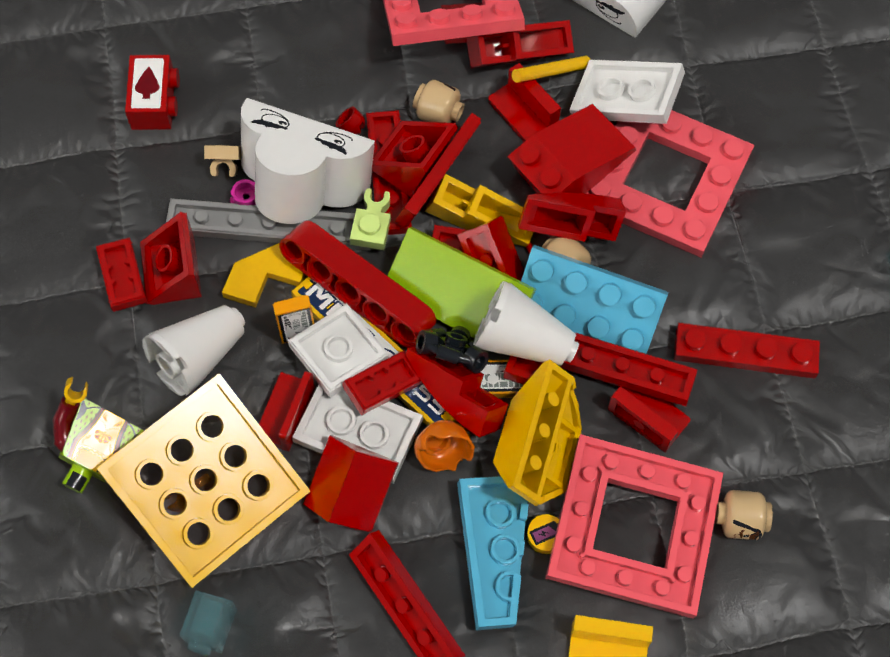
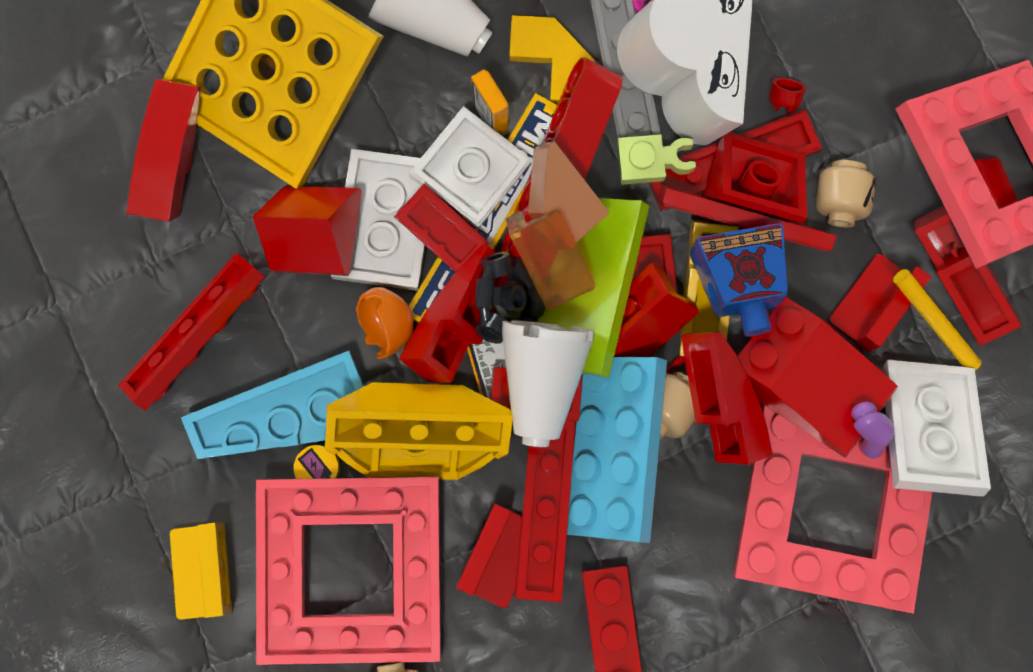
camera: 75 degrees right, 15 degrees up
clear light blue brick [180,590,237,656] -> none
red panel [259,371,315,452] -> none
none -> red slope [126,78,201,222]
none -> clear orange panel [506,209,595,310]
none -> nougat slope [528,141,609,248]
none -> blue torso [690,223,788,337]
none -> medium lavender arm [851,401,895,459]

